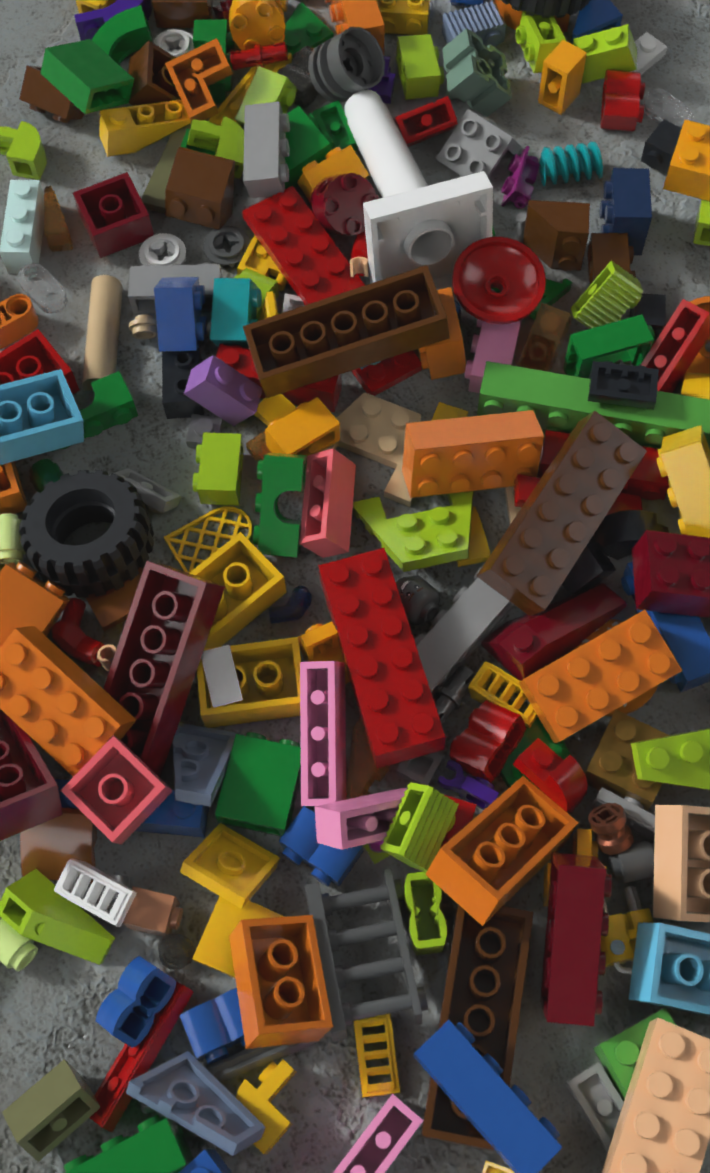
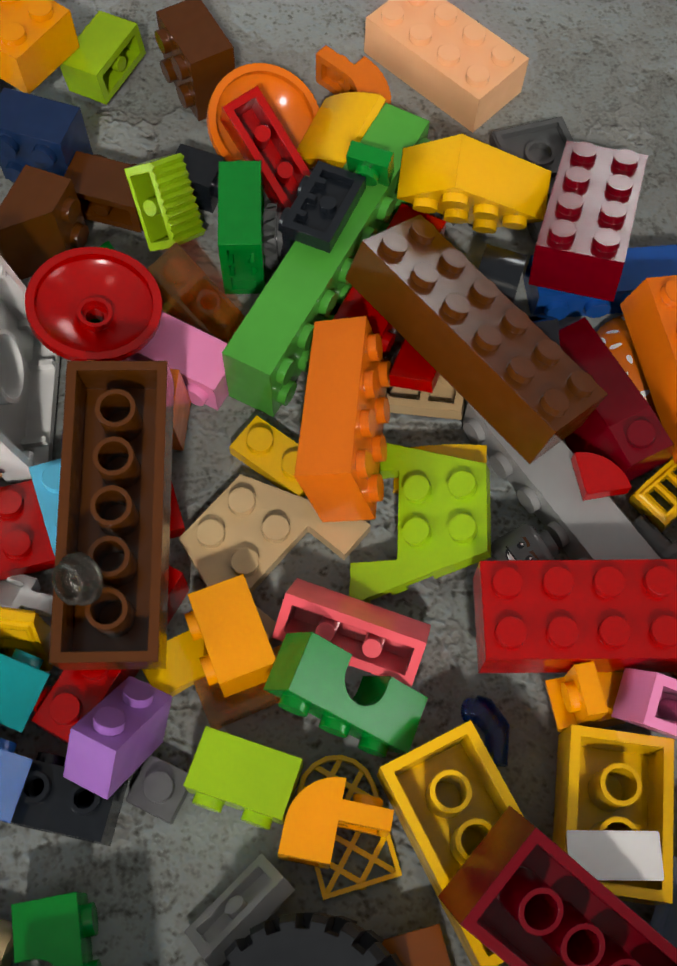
camera: 80 degrees left, 0 degrees up
none -> clear smoke plate [52,552,103,606]
none -> light orange brick [278,777,394,869]
none -> green plate [346,140,394,187]
none -> red tile [571,452,632,501]

